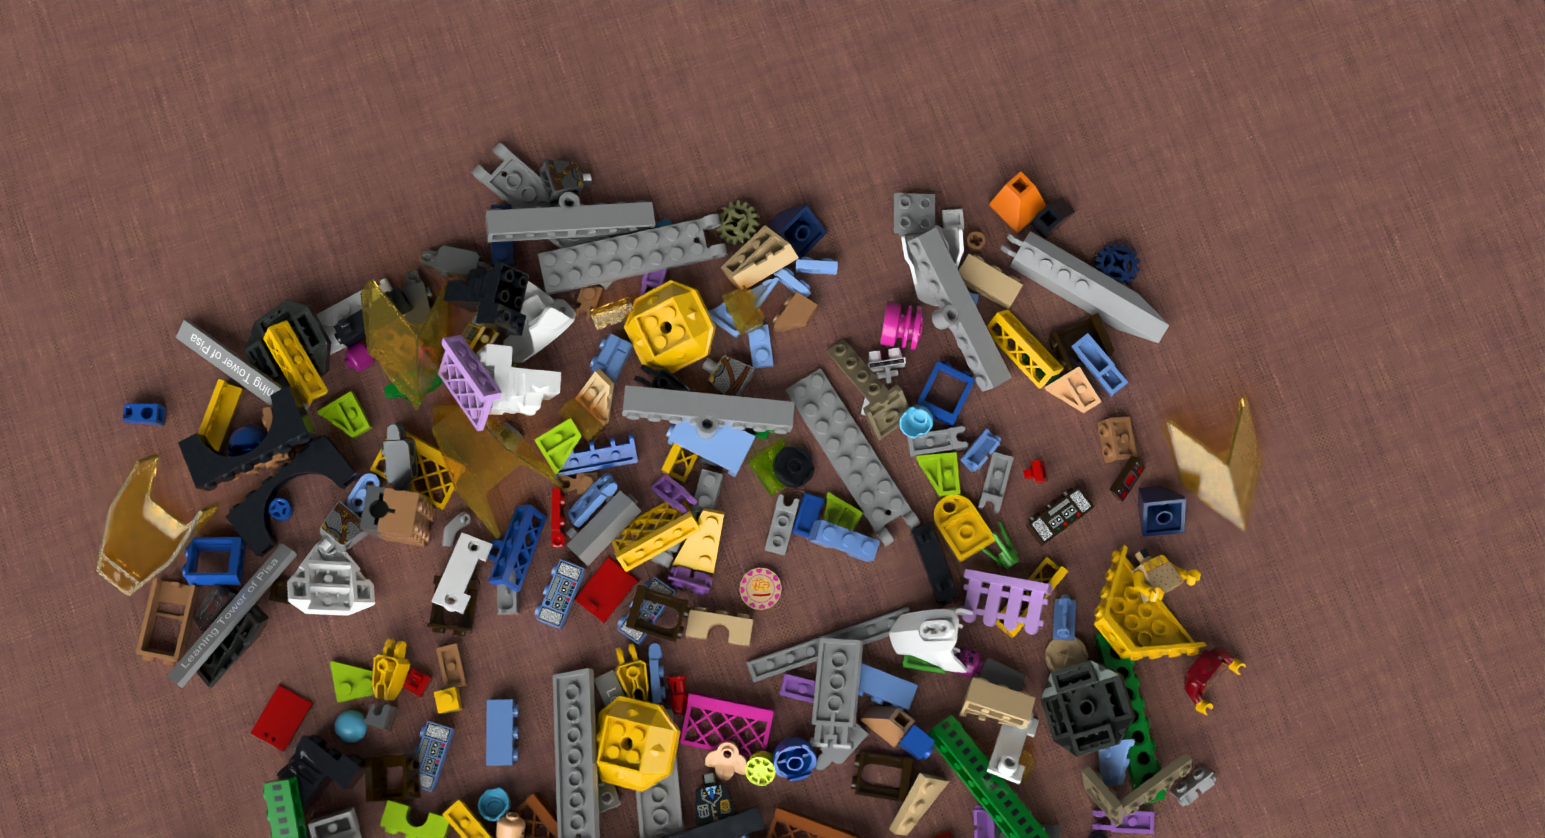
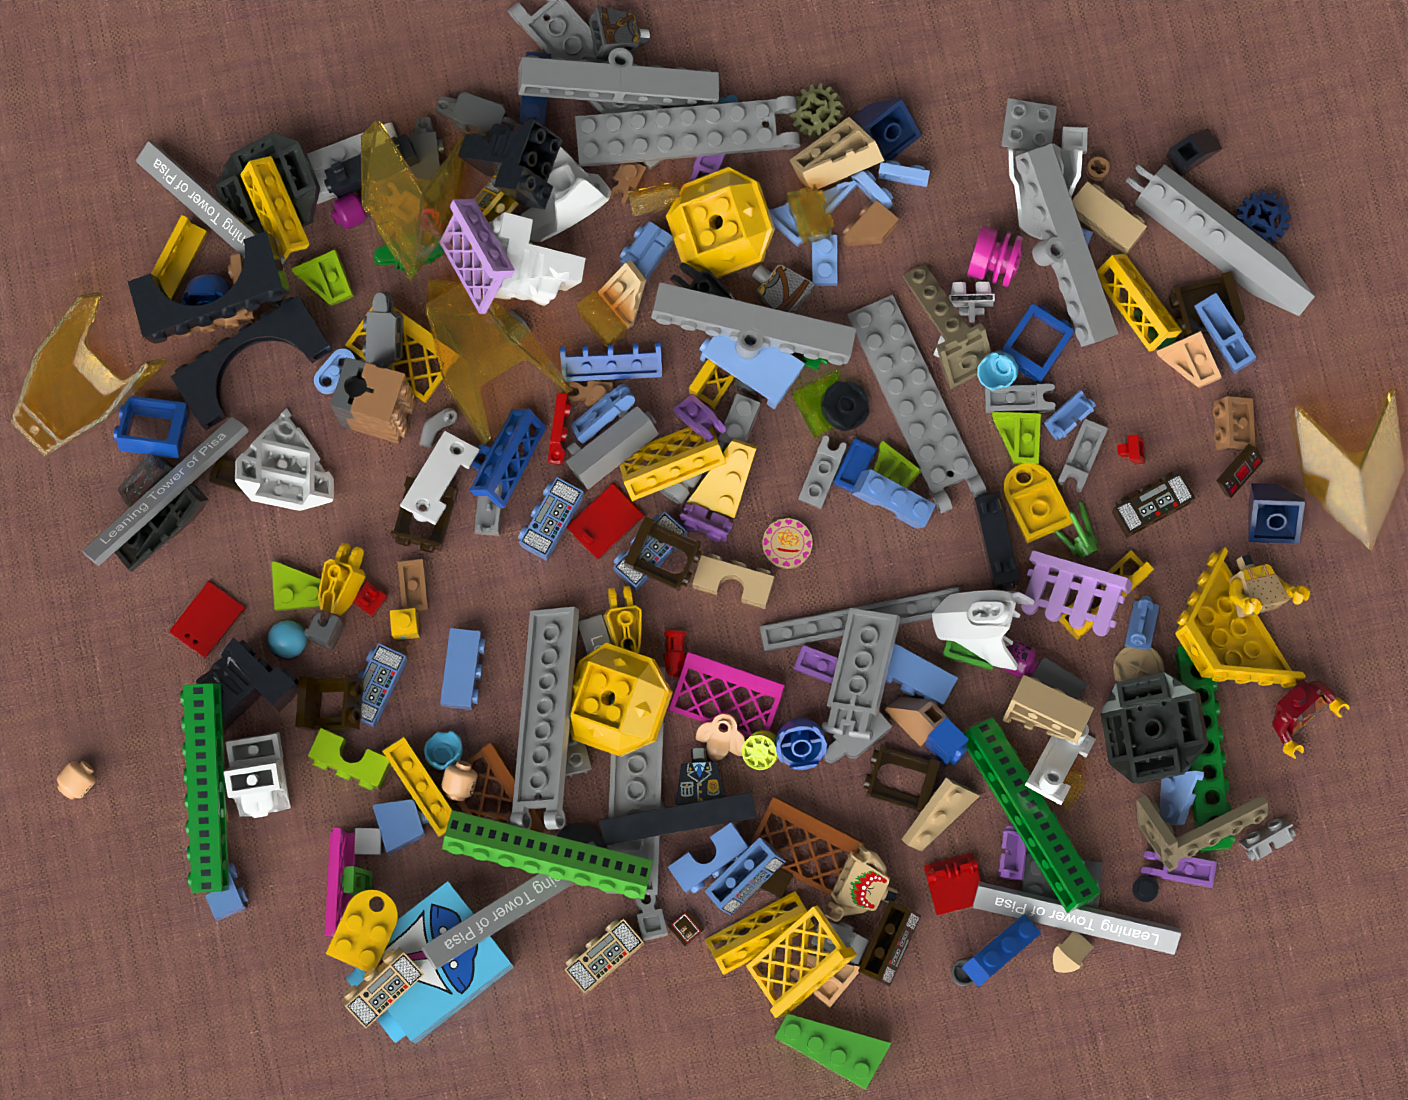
camera: 10 degrees right, 0 degrees up
blue leg [122,404,166,426] -> none
medium nougat door [135,578,201,666] -> none
blue wheel [269,498,294,521] -> none
torso [317,501,368,554] -> none
lime wing [534,418,582,475] -> none
medium blue hinge [649,643,666,705] -> none
orange slope [989,171,1047,234] -> none

